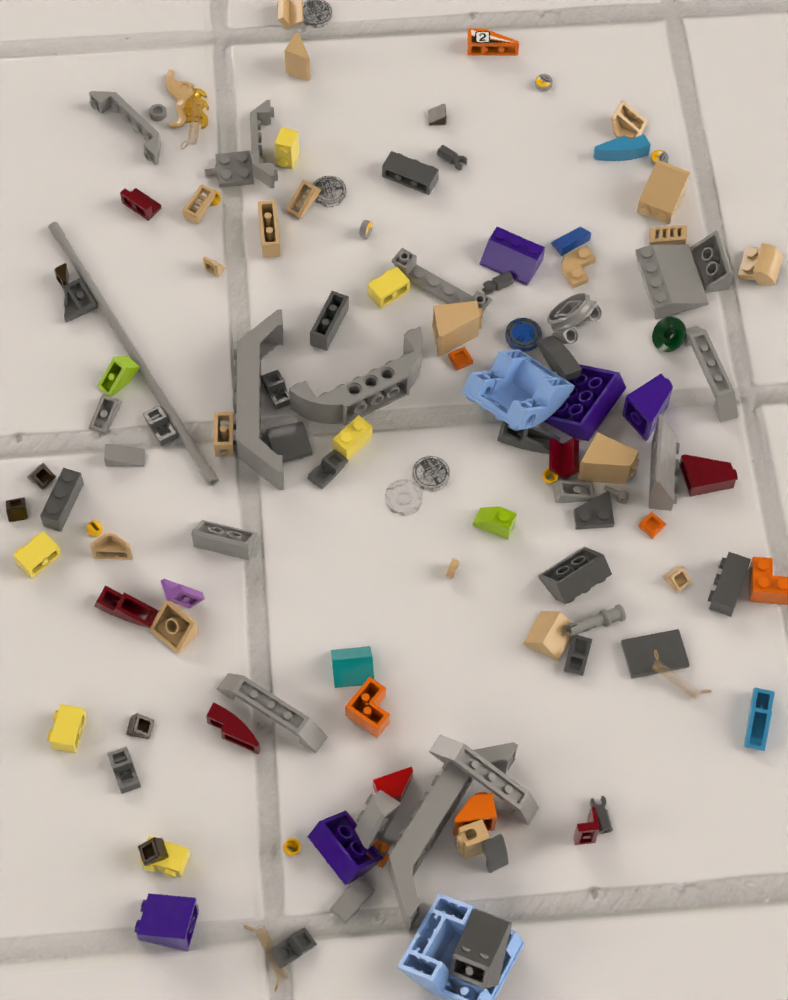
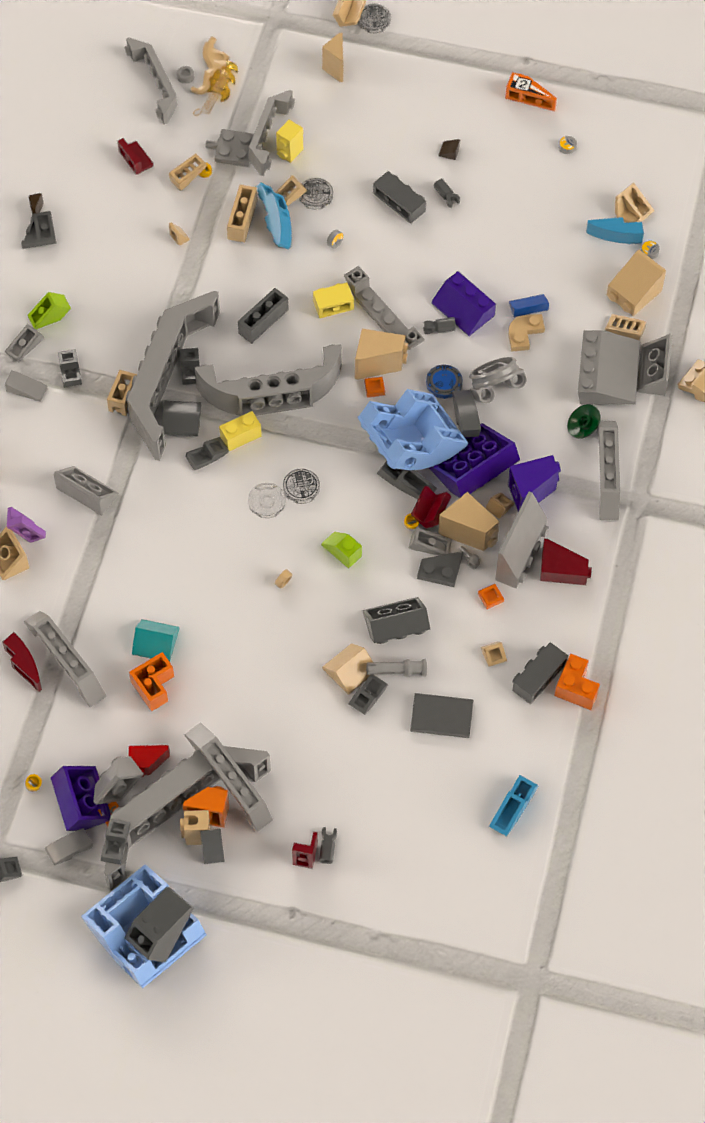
camera: 20 degrees right, 0 degrees up
light grey piece [48,222,219,486] -> none
tan piece [652,650,711,700] -> none
none -> dark grey slope [100,818,130,865]
none -> dark azure slope [256,182,292,249]
none -> tan slope [486,492,515,518]

